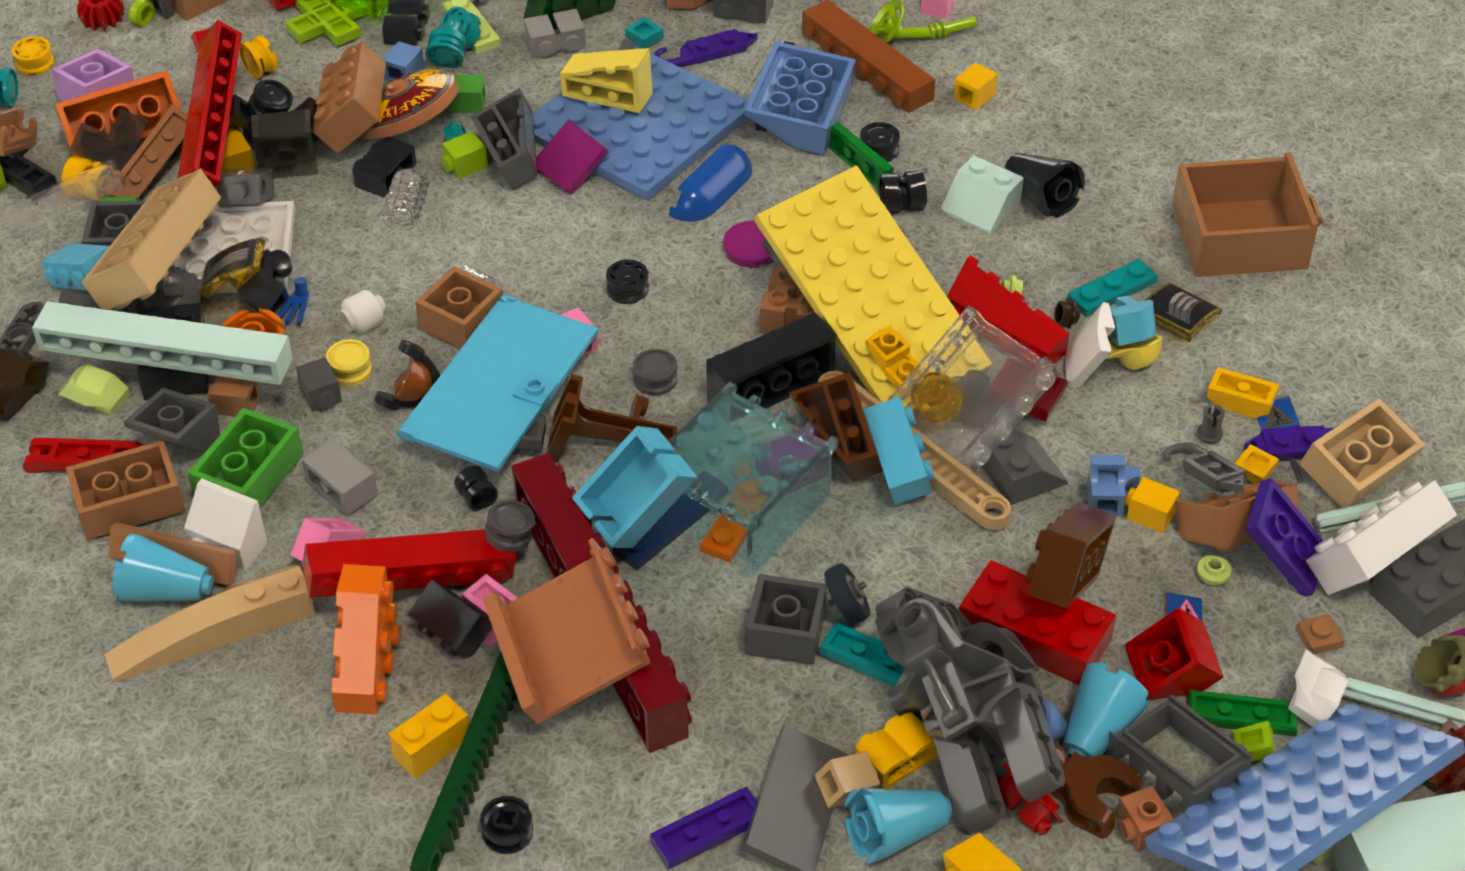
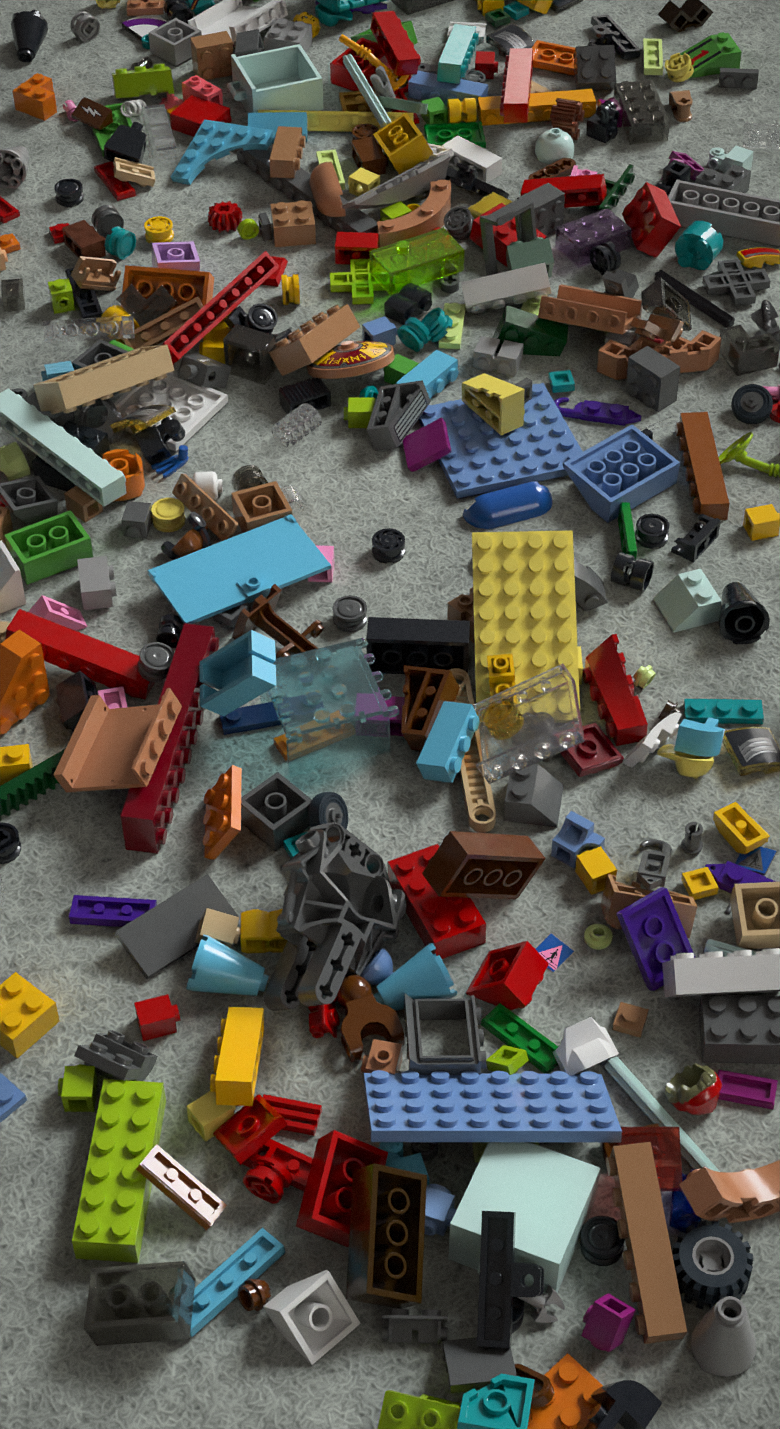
camera: 35 degrees right, 0 degrees up
none -> medium nougat bracket [172,474,238,541]
none -> orange plate [202,765,242,860]
none -> clear smoke wheel [231,465,268,491]
none -> medium azure brick [396,350,459,399]
none -> black hinge [671,514,721,563]

